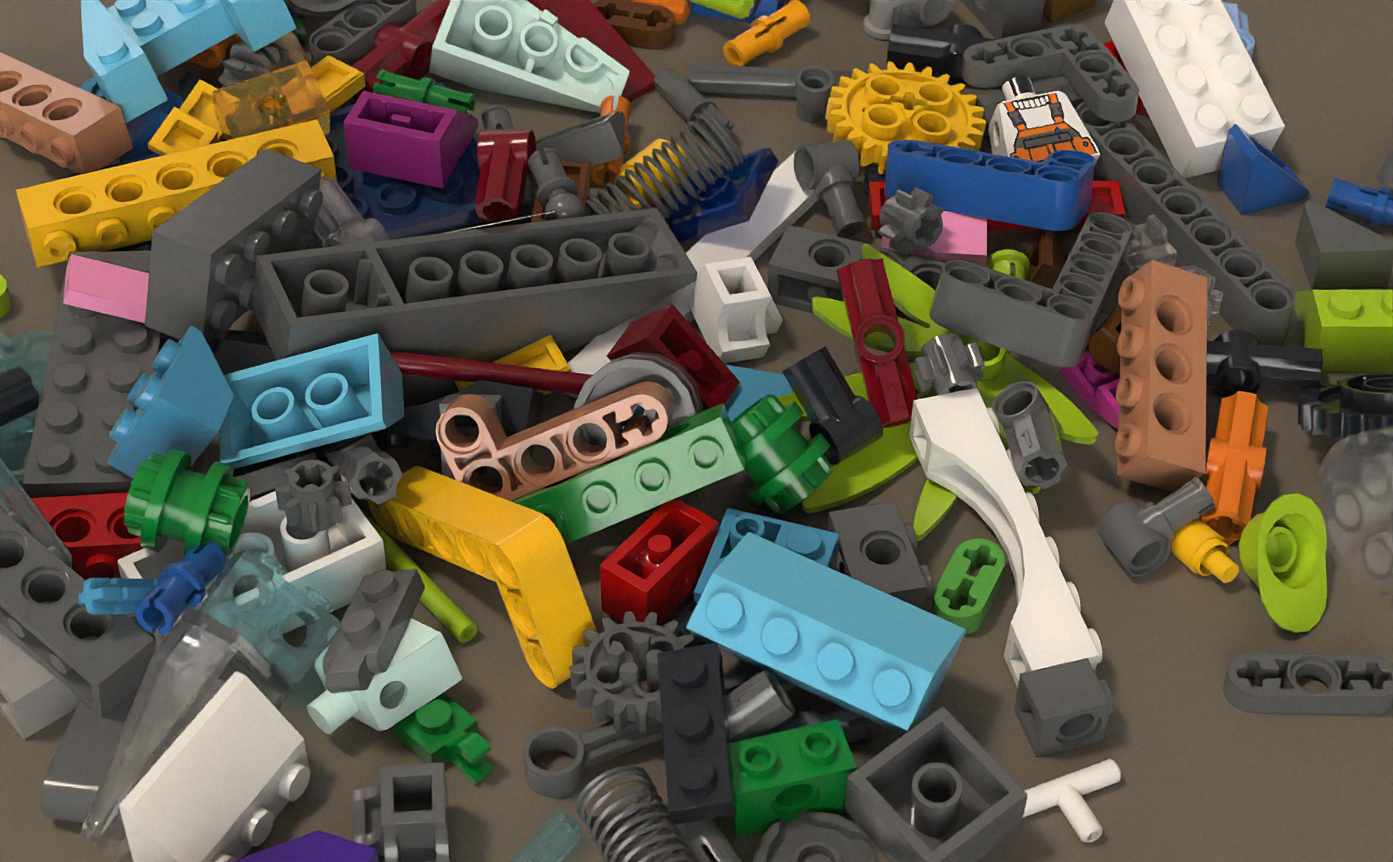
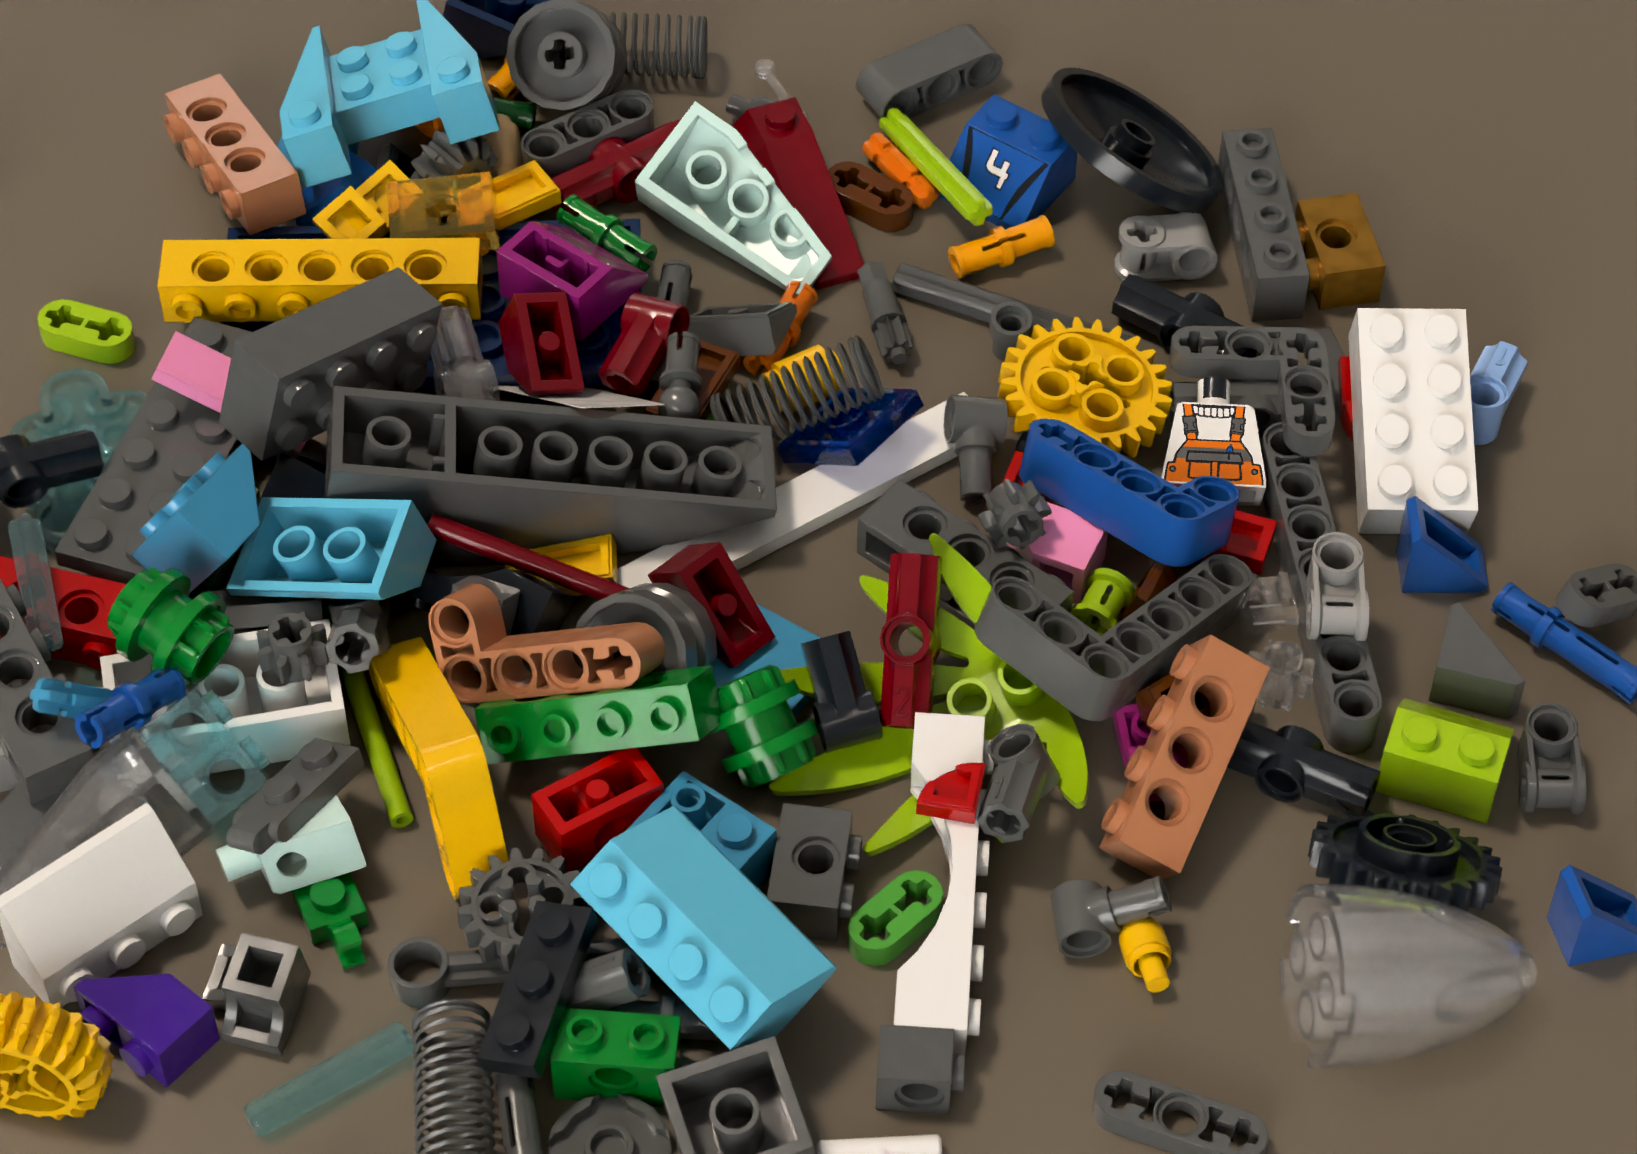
camera: 20 degrees right, 5 degrees up
white brick [688,257,783,364] -> none
dark grey gear [914,333,985,395] -> none
orange piece [1199,391,1268,545] -> none
lime piece [1238,493,1327,633] -> none
none -> dark red slope [499,292,585,395]
none -> red tile [916,763,986,824]
none -> light grey piece [1306,532,1369,641]

